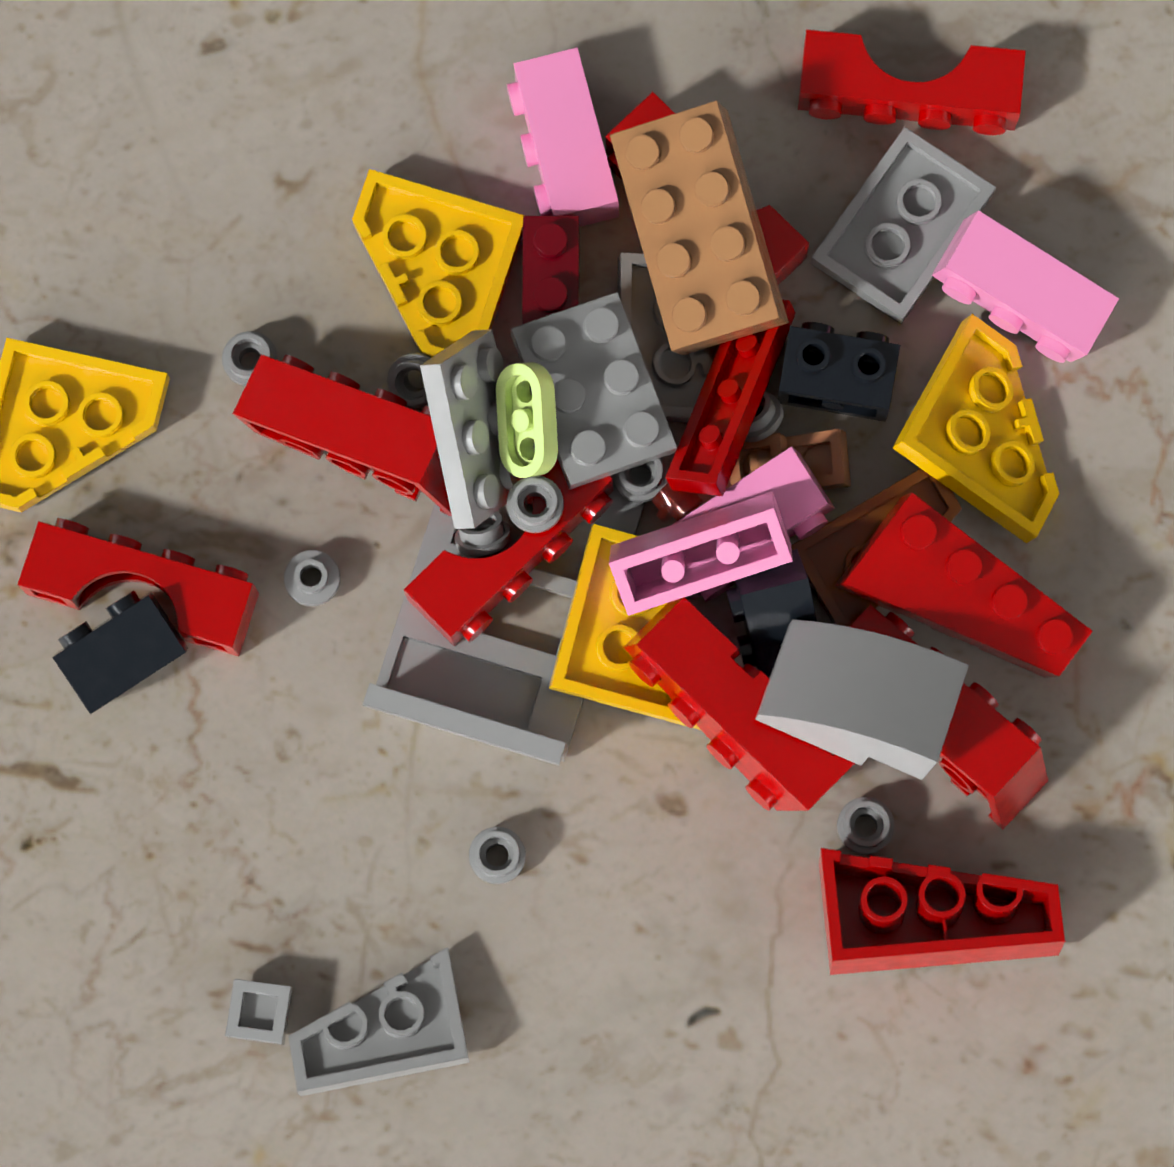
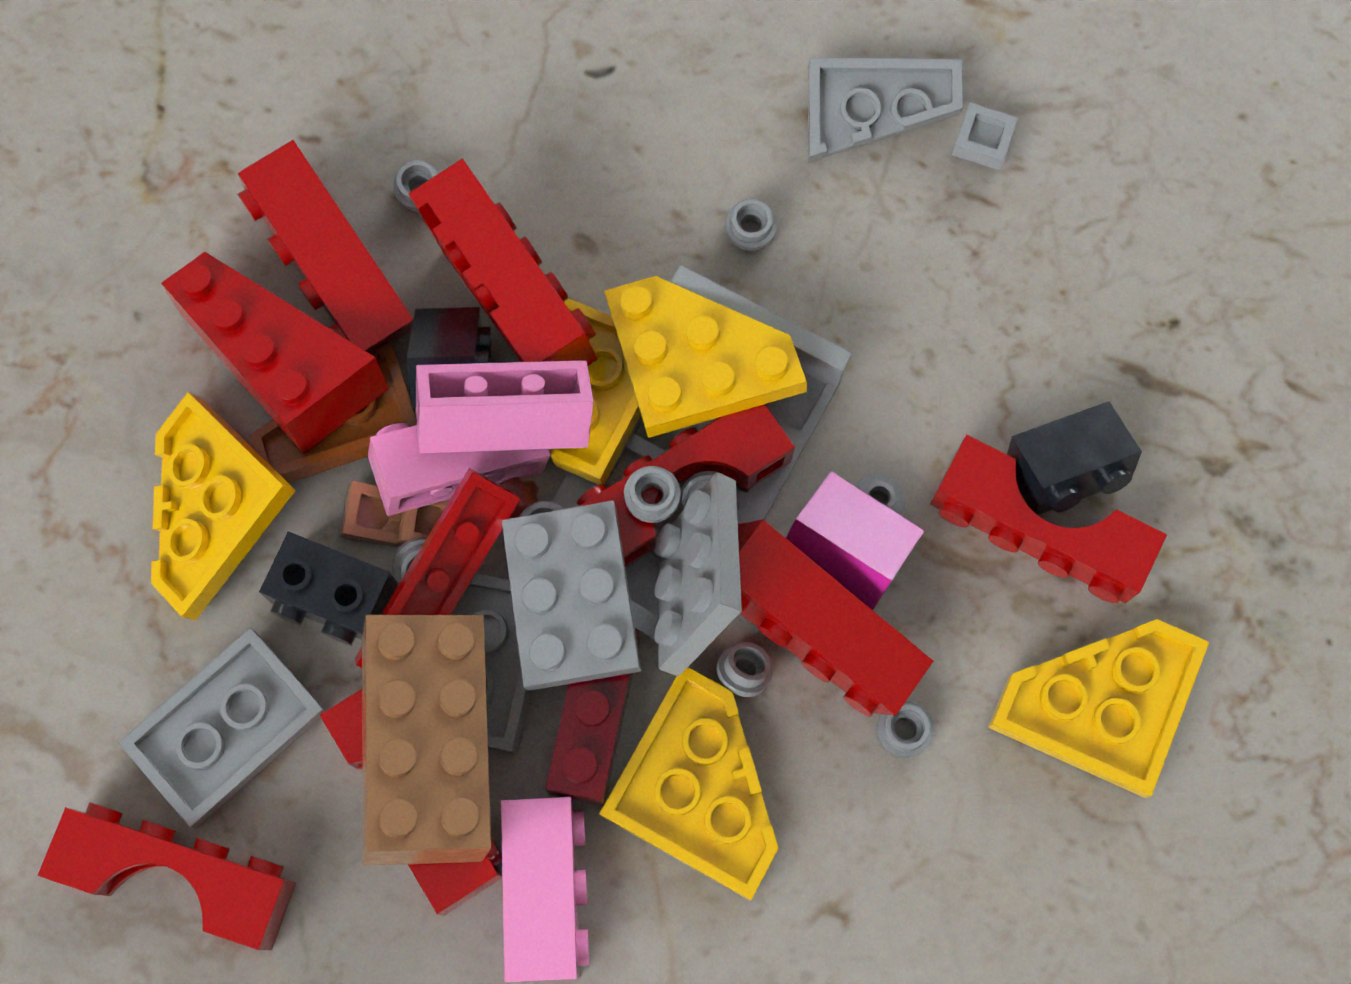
camera: 175 degrees left, 5 degrees down
yellowish green plate [496,362,558,478] -> none
light grey slope [755,619,969,780] -> none
red wedge [819,848,1065,975] -> none
bright pink brick [931,210,1119,363] -> none
none -> yellow plate [604,276,807,438]
none -> slope [786,471,925,610]

